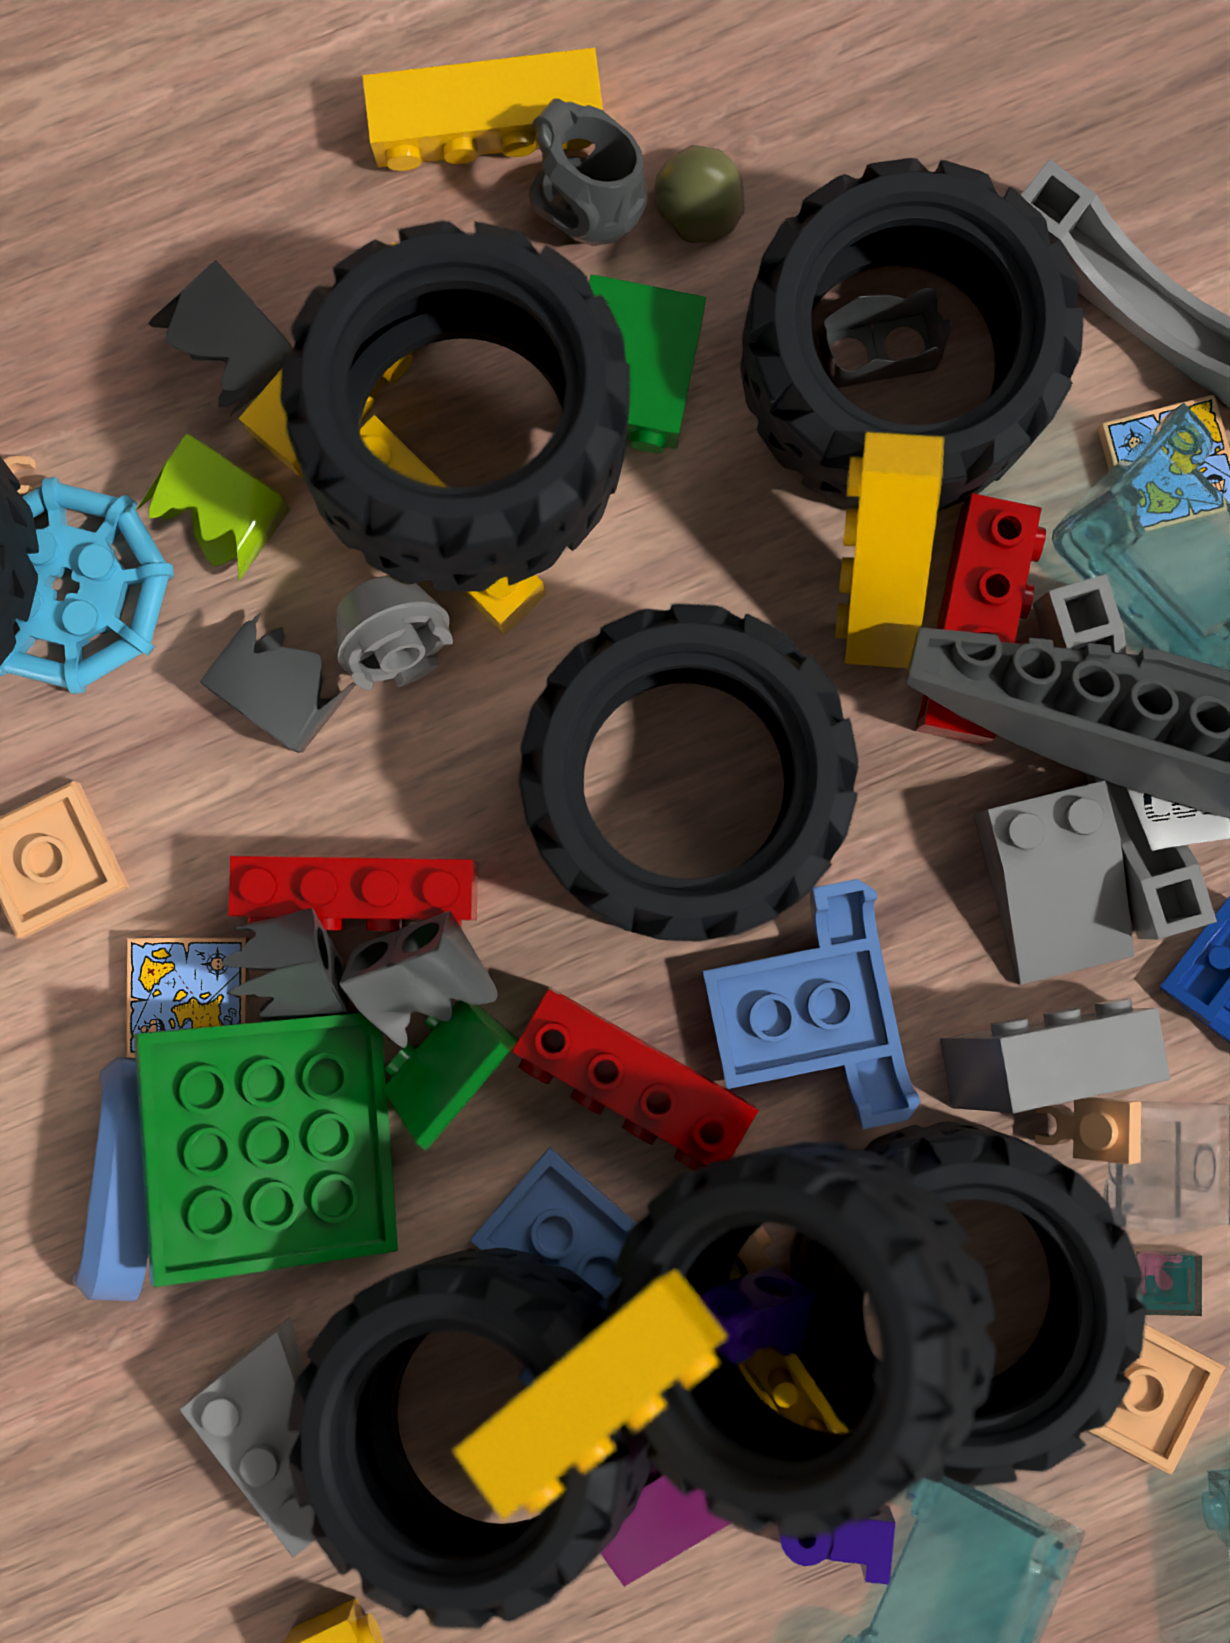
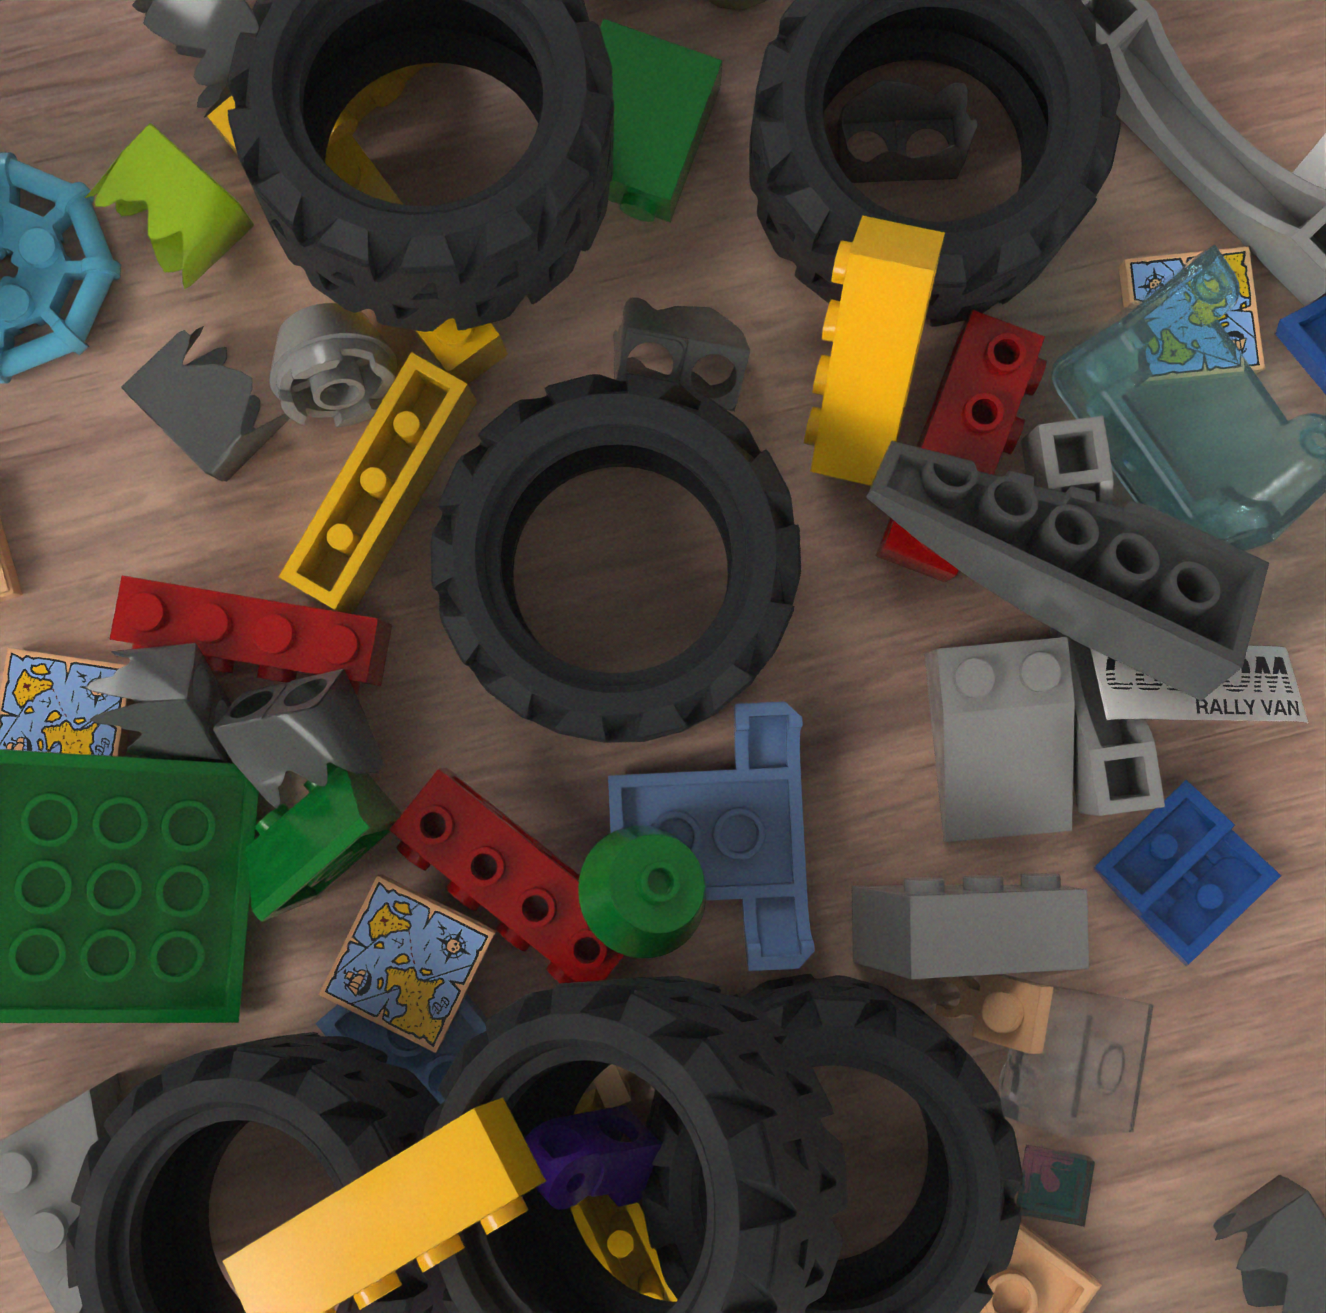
camera: 15 degrees right, 0 degrees up
none -> yellow brick [278,352,477,614]
none -> tile [318,874,497,1053]
none -> green cone [578,825,706,958]
none -> dark grey piece [613,298,750,412]

